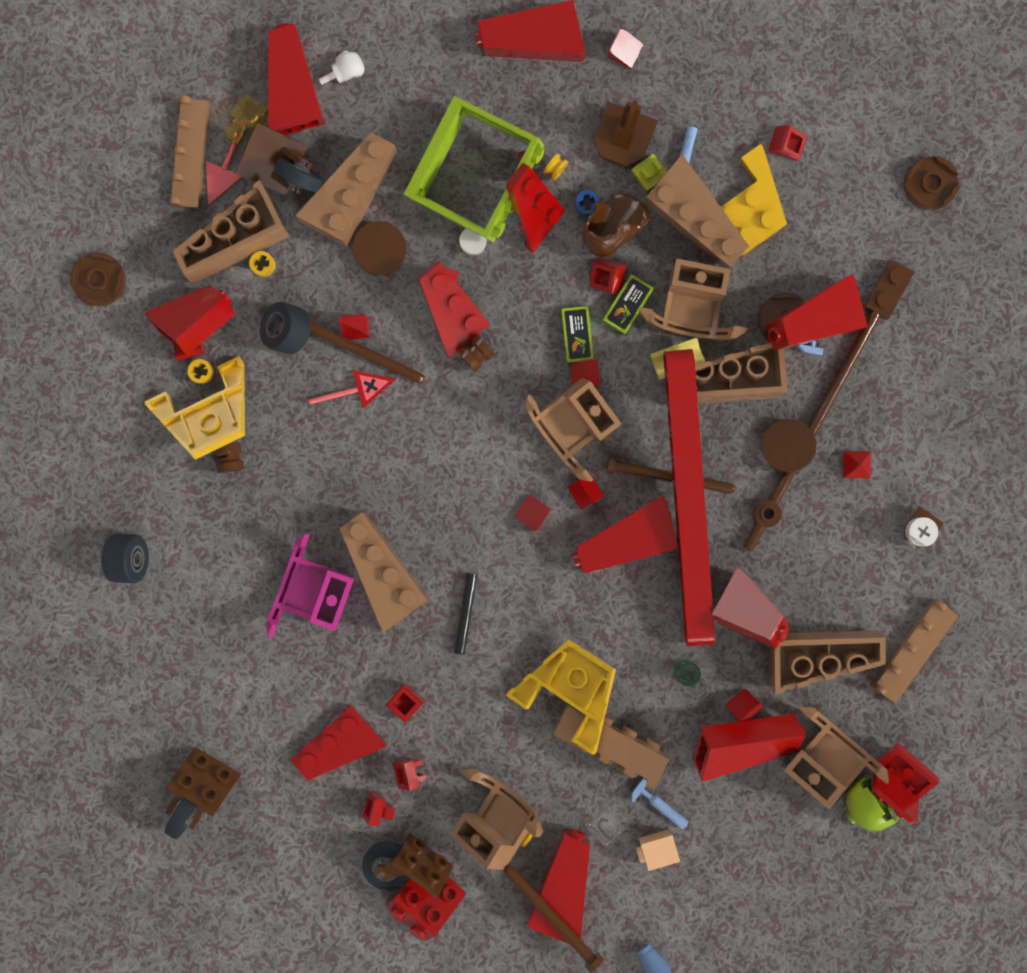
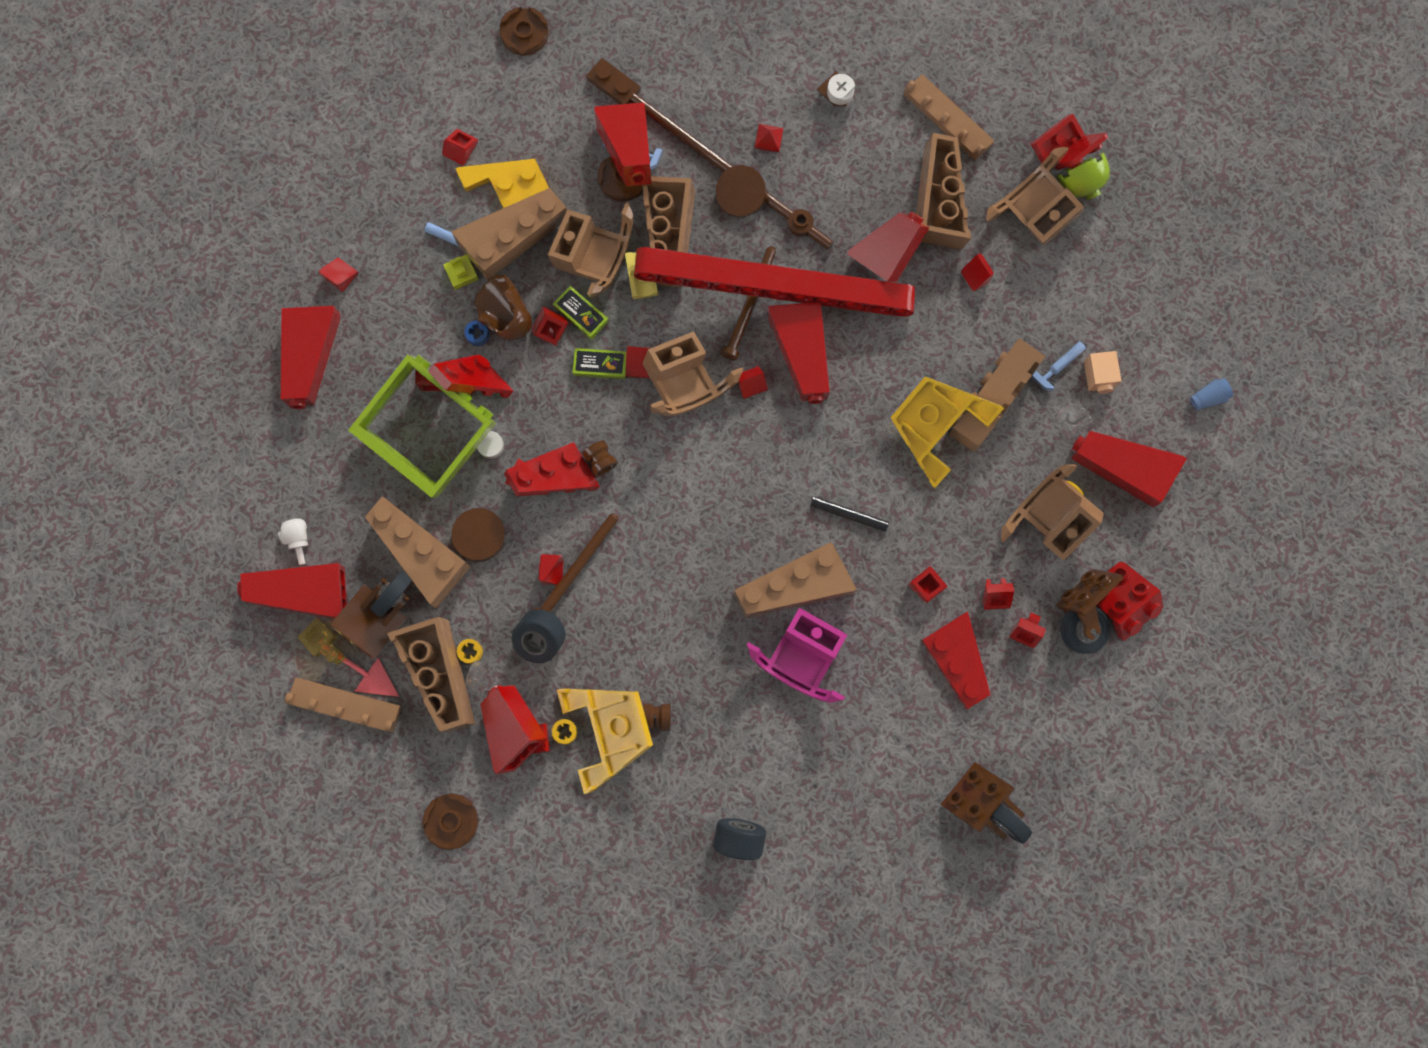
camera: 80 degrees left, 10 degrees down
piece [308,370,396,408] -> none
reddish brown bar [504,864,604,972] -> none
red slope [514,495,551,532] -> none
yellow bush [543,153,569,181] -> none
reddish brown piece [593,101,658,168] -> none
clear green bush [673,659,701,687] -> none
red slope [693,713,805,782] -> none

